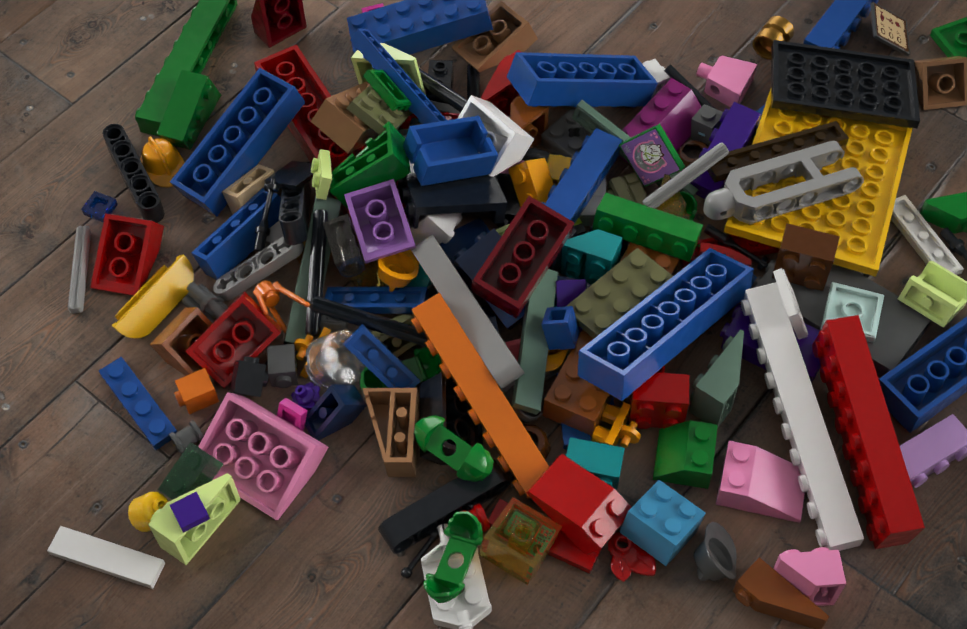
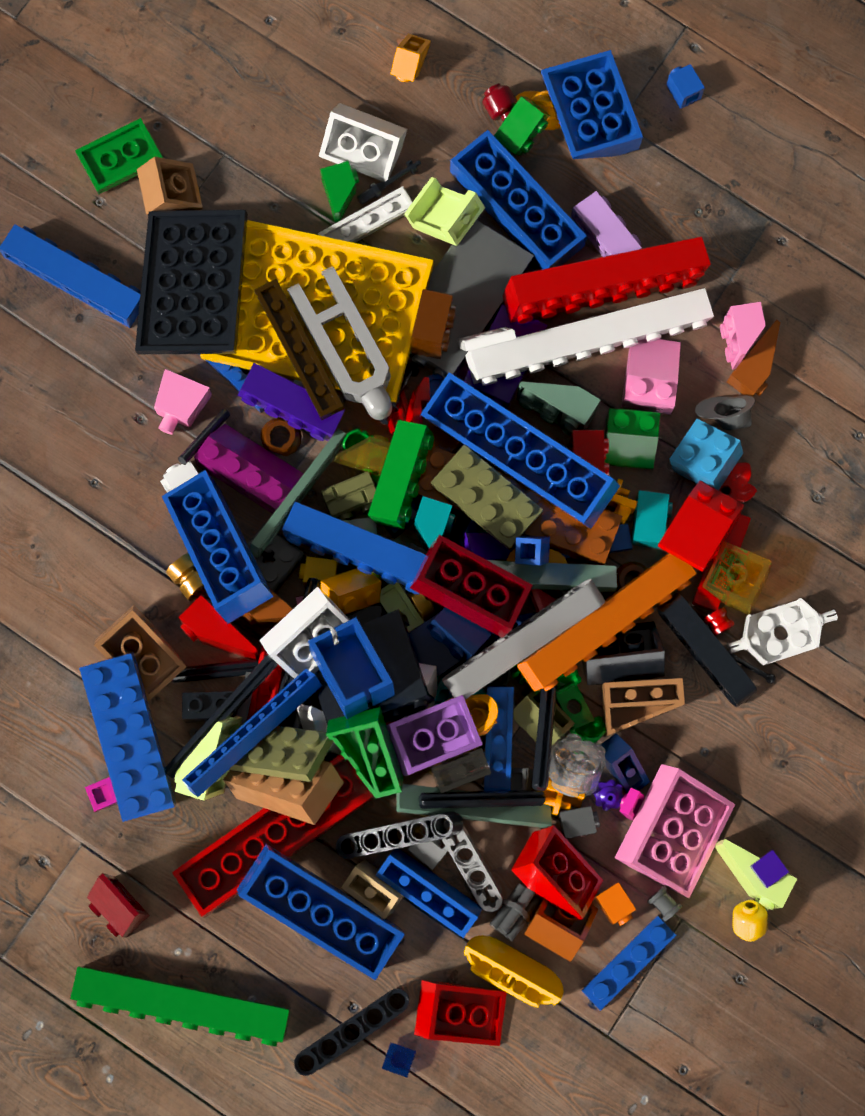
camera: 100 degrees left, 20 degrees up
white tile [47,526,165,589] -> none
light grey axle [68,225,91,314] -> none
light orange piece [140,136,185,188] -> none
green wedge [157,69,222,150] -> none
clear green brick [157,442,223,500] -> none
black brick [230,356,269,397] -> none
orange plant [253,280,310,334] -> none
black piece [254,178,279,252] -> none
black piece [265,160,314,190] -> none
yellowish green plate [311,149,332,200] -> none
blue plate [343,324,420,388] -> none
green tile [363,70,412,111] -> none
green piece [414,415,494,482] -> none
green piece [423,511,483,603] -> none
tile [619,124,685,187] -> none
light grey axle [642,143,729,209] -> none
dark grey brick [691,104,723,146] -> none
pearl gold wheel [752,16,794,60] -> none
light aqua tile [821,282,884,343] -> none
piece [870,2,910,56] -> none

